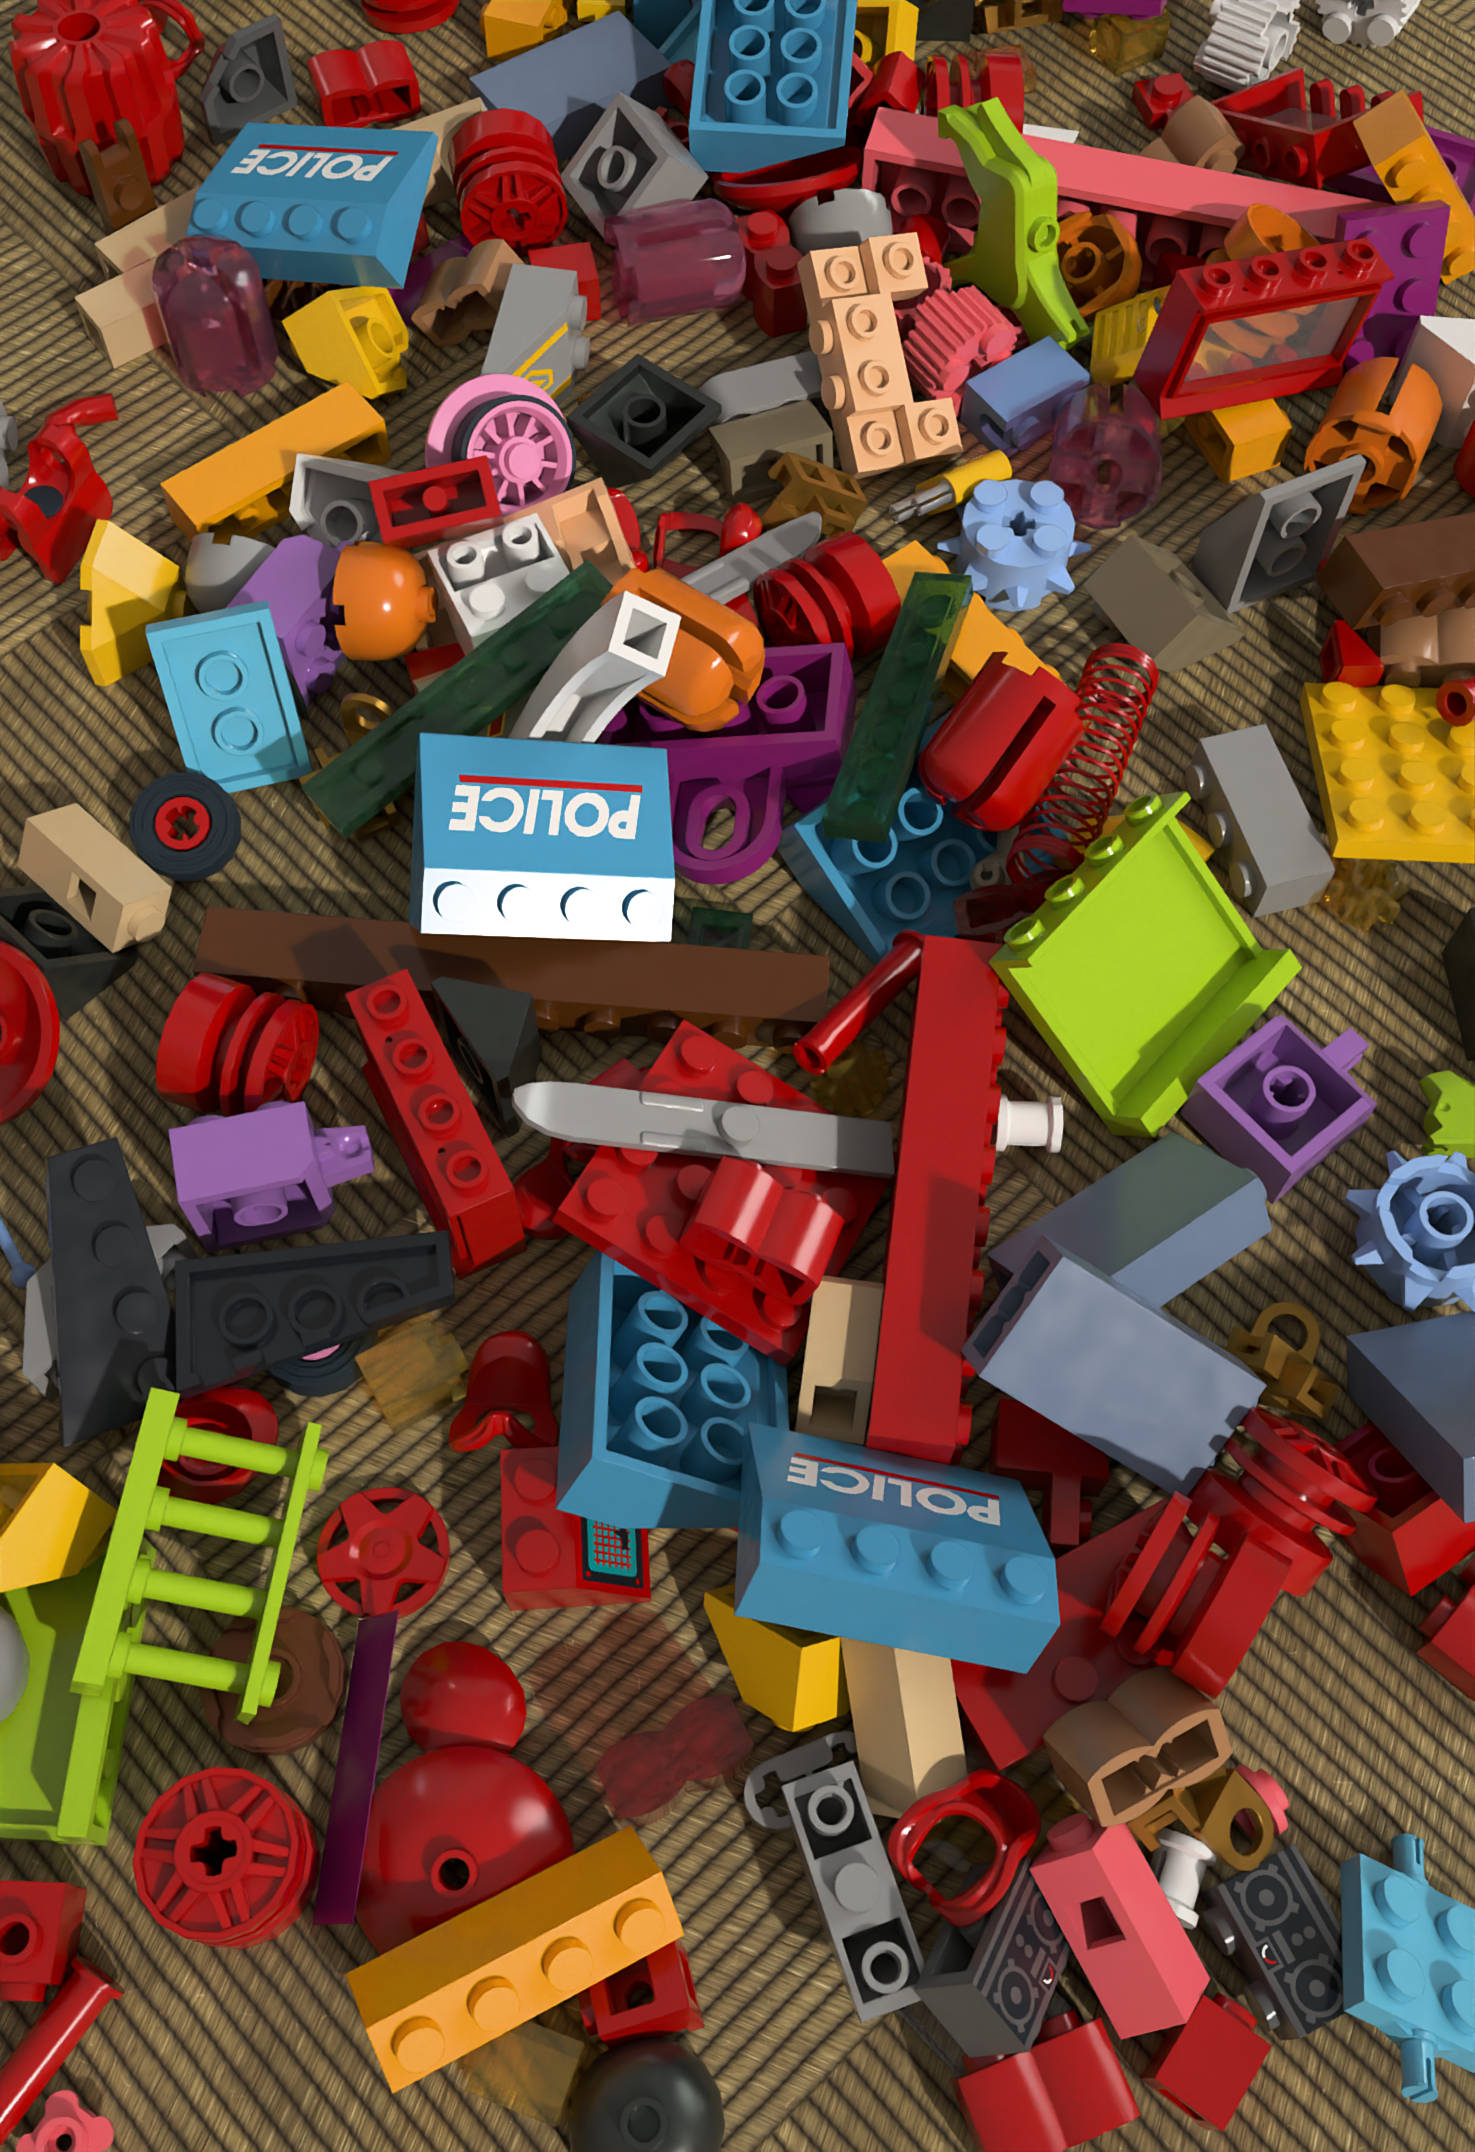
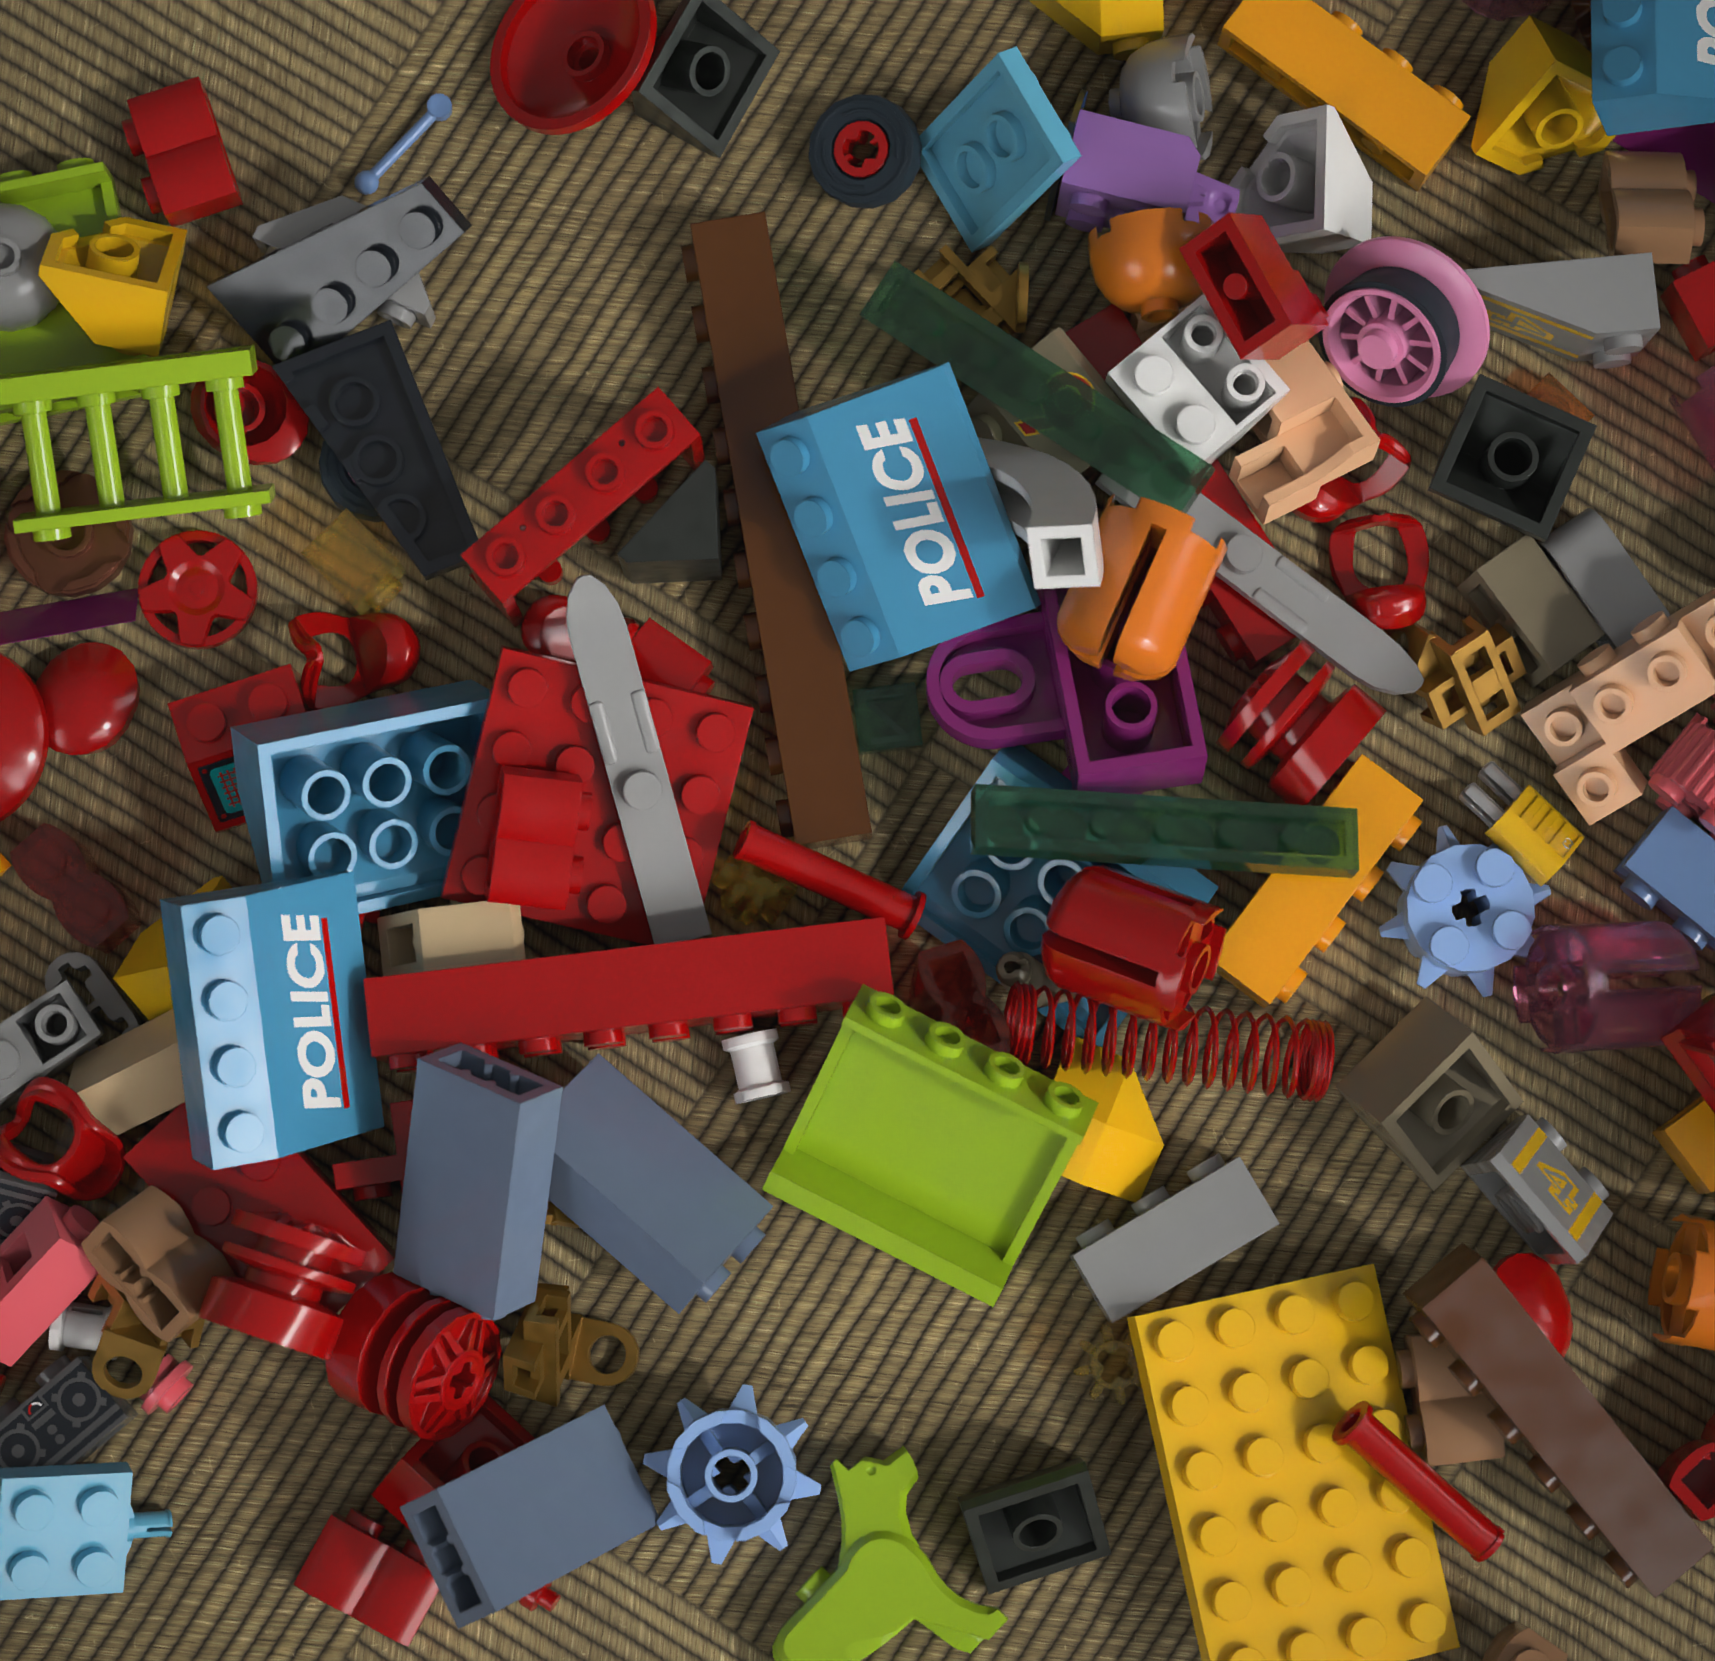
camera: 75 degrees right, 20 degrees up
tan brick [17,803,172,953] -> none
red wheel [155,973,319,1117] -> none
medium lavender hinge [168,1101,375,1253] -> none
medium lavender hinge [1180,1015,1378,1204] -> none
red slope [1319,620,1384,688] -> none

